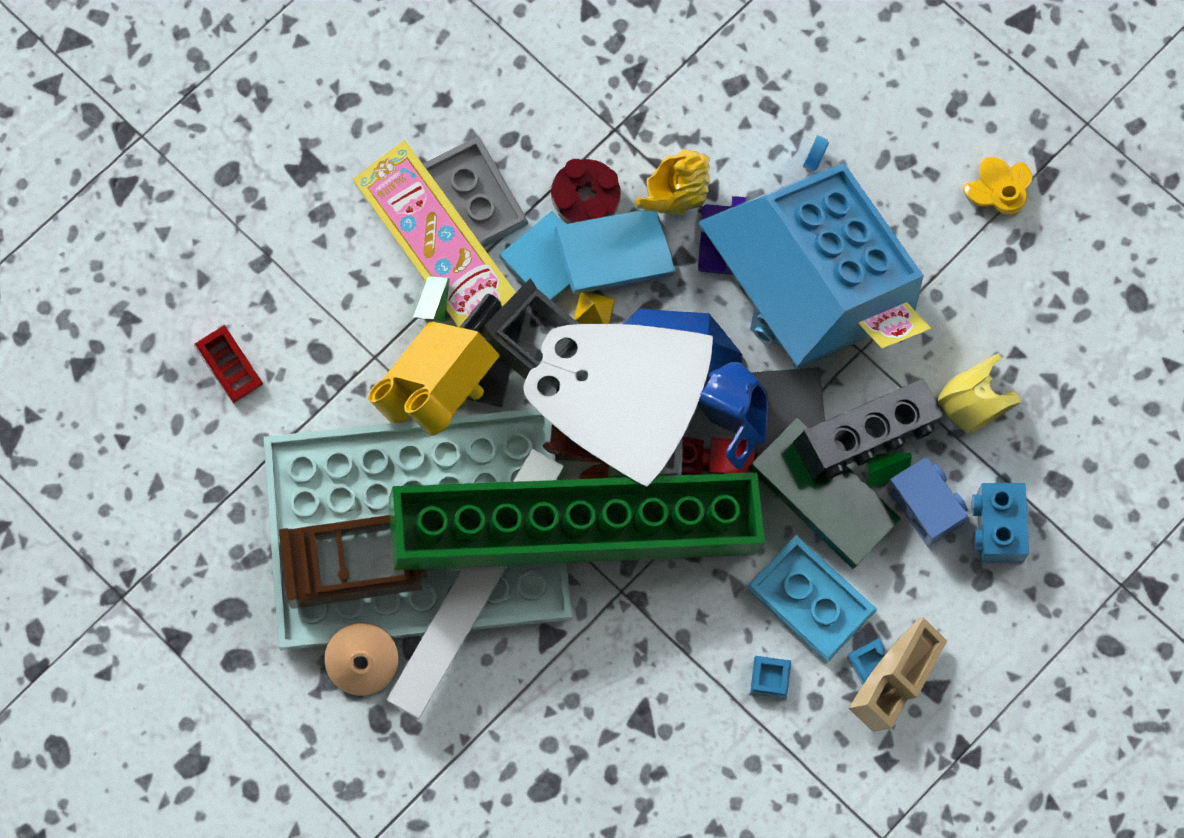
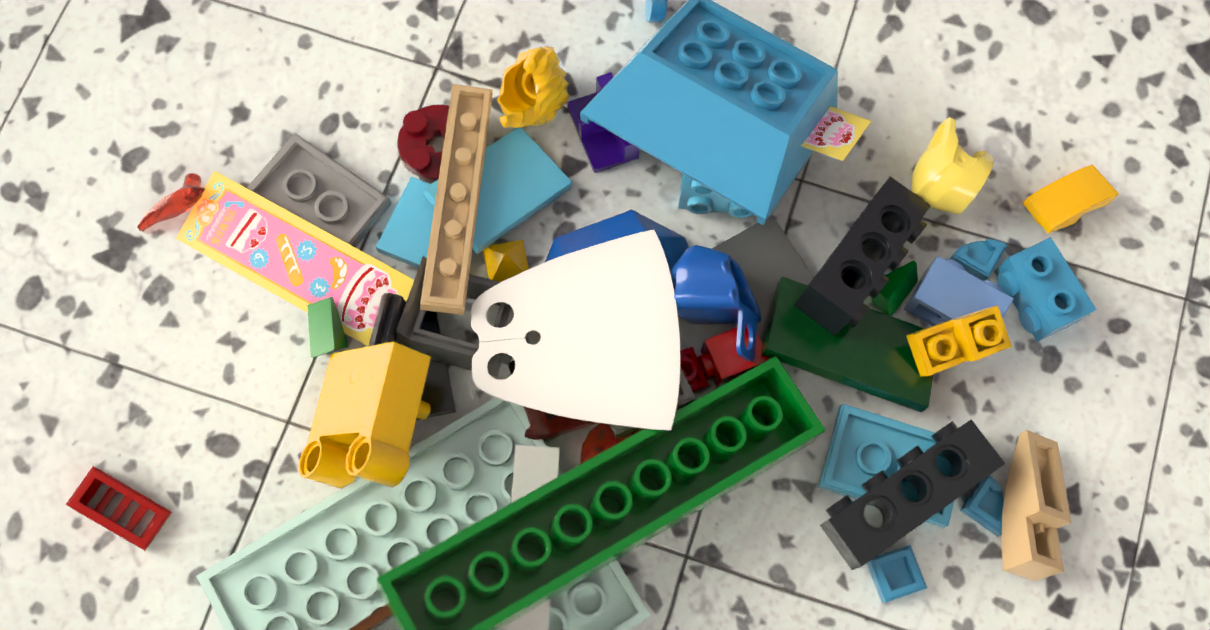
camera: 30 degrees left, 0 degrees up
none -> clear red bar [137,173,205,232]
none -> tan tile [420,84,493,315]
none -> black brick [820,419,1006,570]
none -> yellow slope [906,305,1012,376]
none -> dark azure tile [950,239,1008,280]
none -> yellow slope [1023,164,1119,234]

